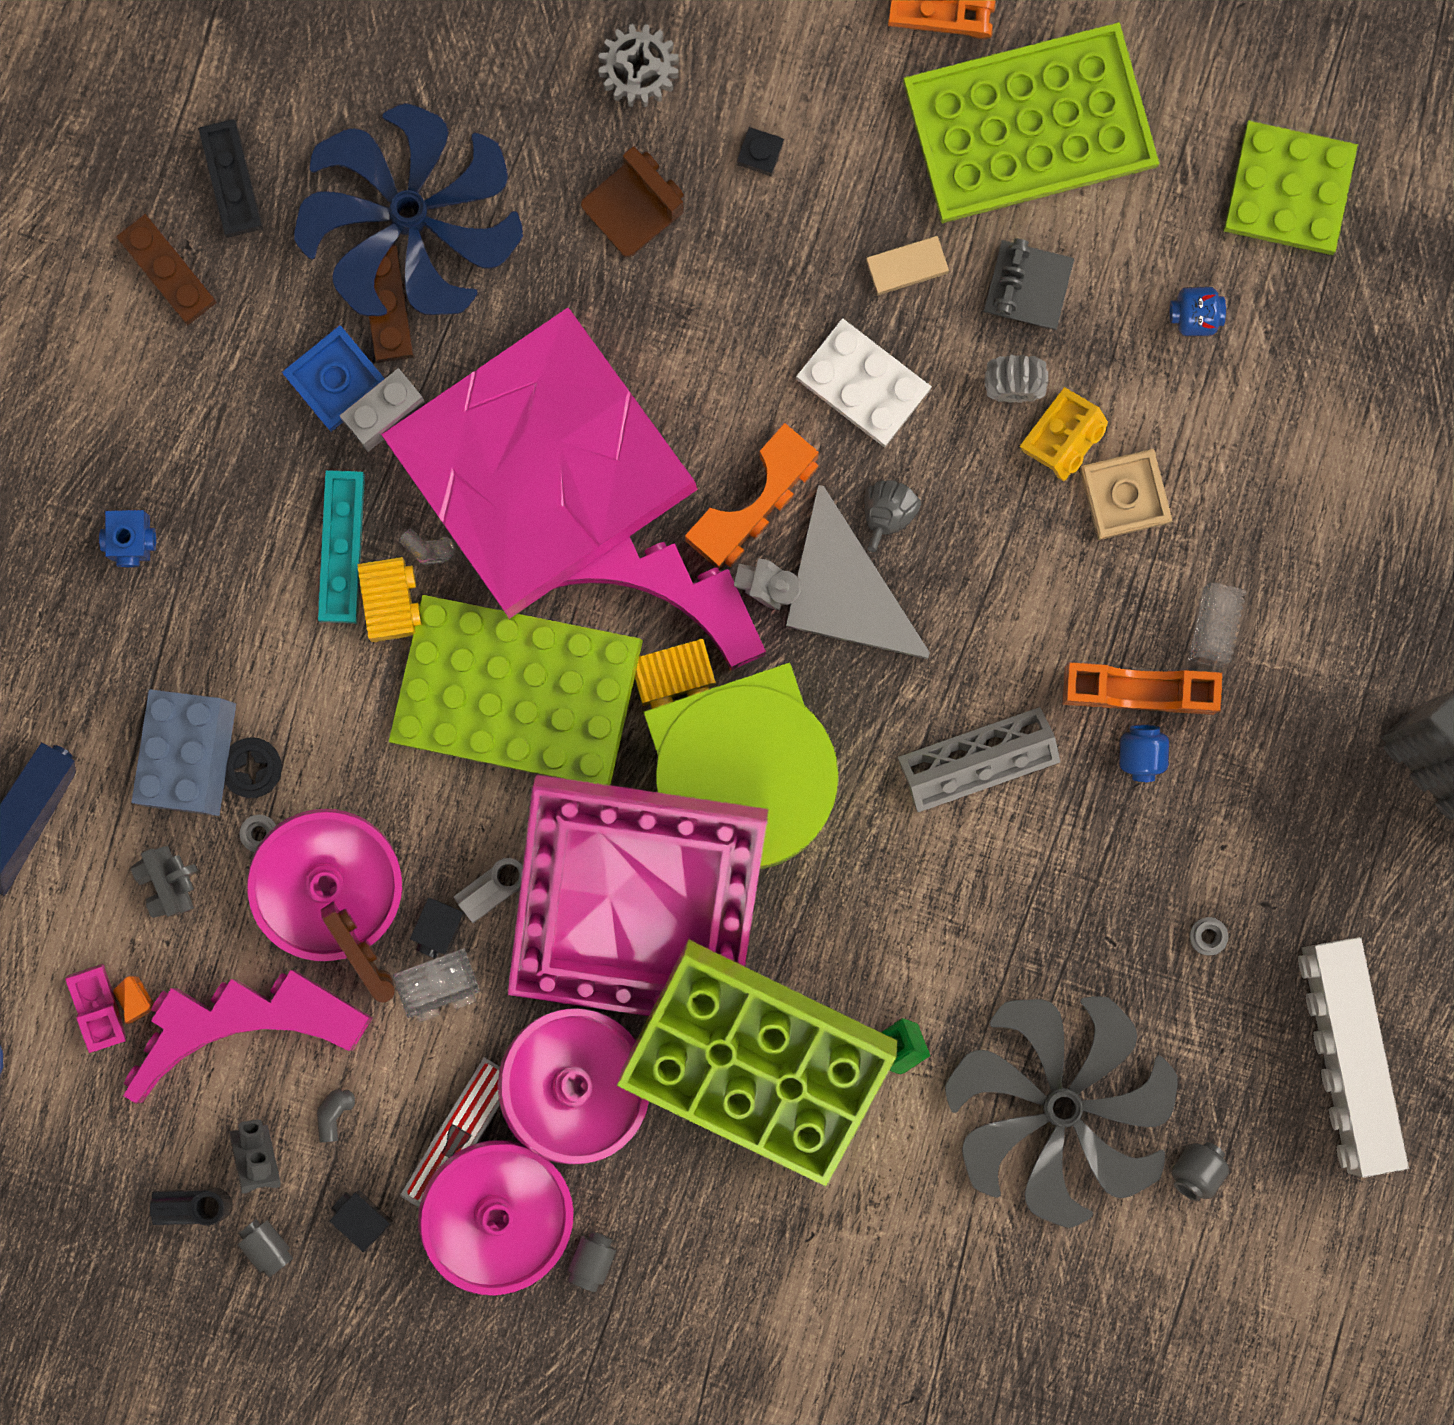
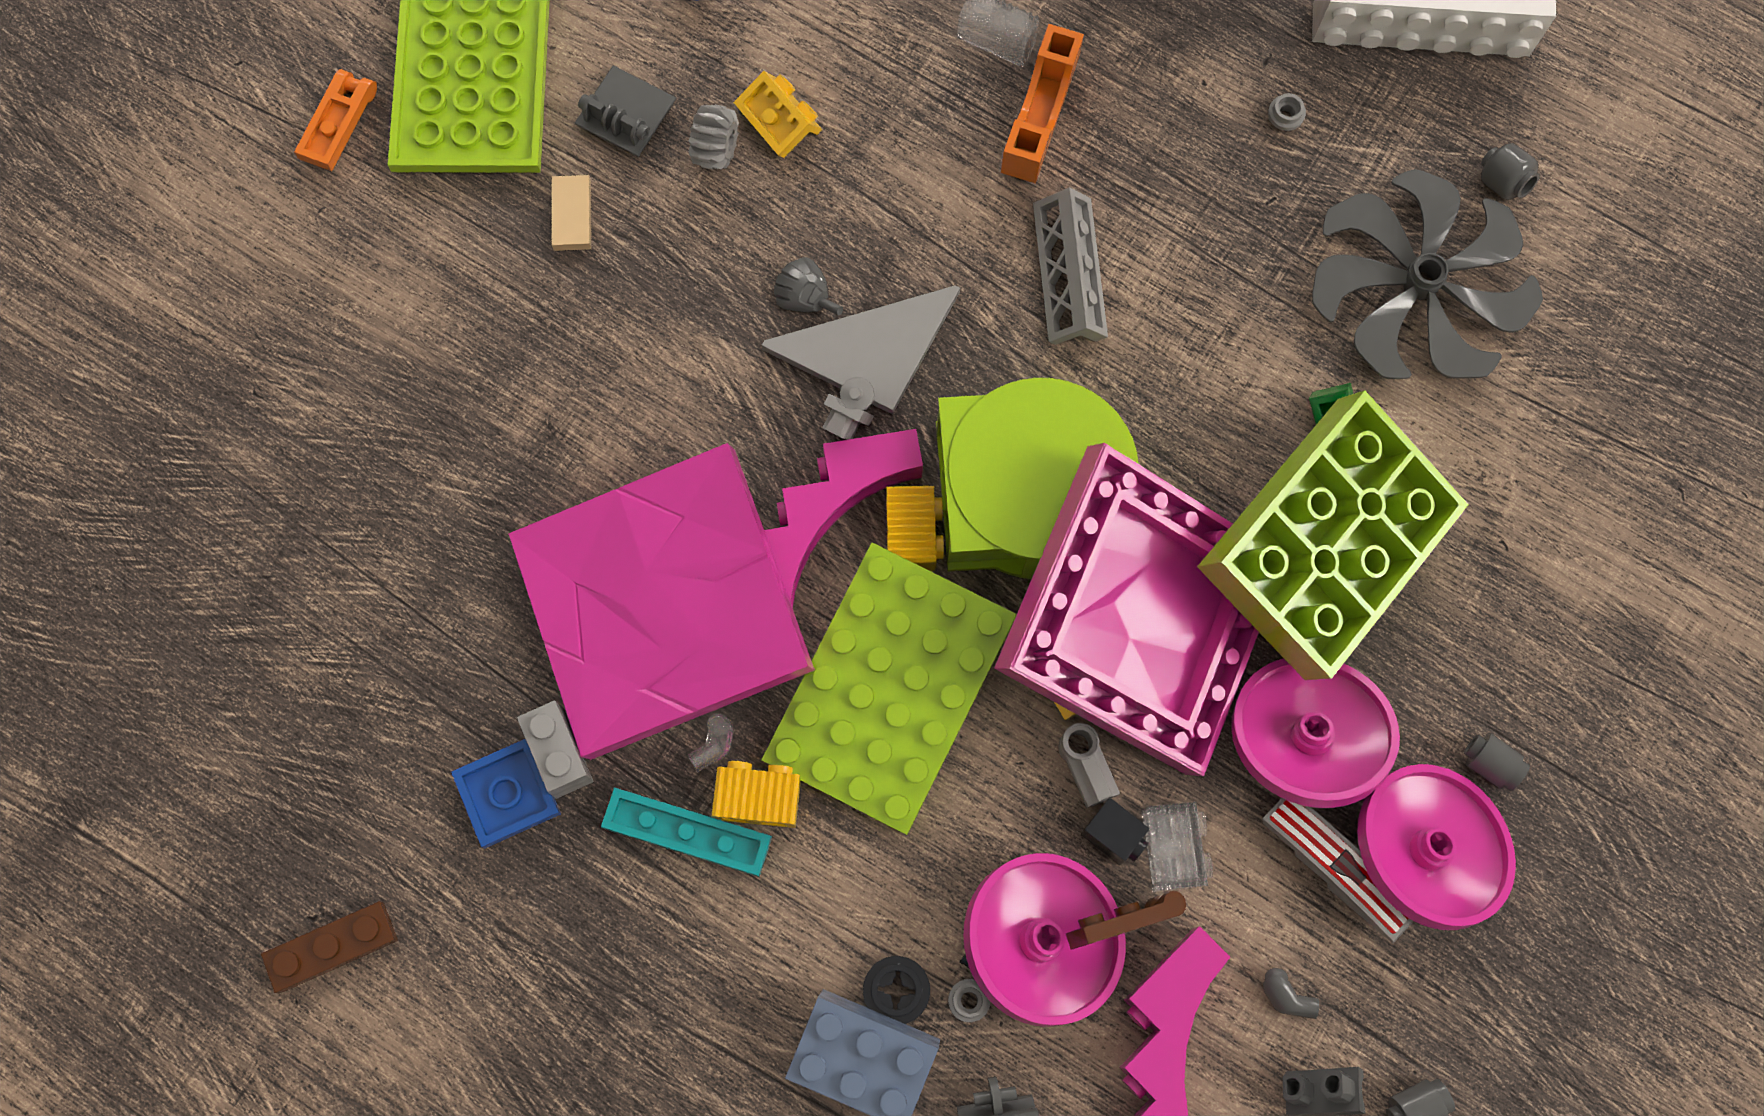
camera: 75 degrees left, 10 degrees down
blue brick [99,510,156,568] -> none
black plate [198,119,263,238] -> none
dark blue piece [294,103,523,316] -> none
black brick [329,1190,393,1252] -> none
reddish brown plate [369,245,414,363] -> none
reddish brown bracket [581,146,684,258] -> none
light grey gear [598,24,679,107] -> none
orange arch [685,423,819,570] -> none
black plate [737,127,784,177] -> none
white plate [796,318,931,448] -> none
tan tile [1080,449,1172,540] -> none
blue head [1119,725,1169,782] -> none

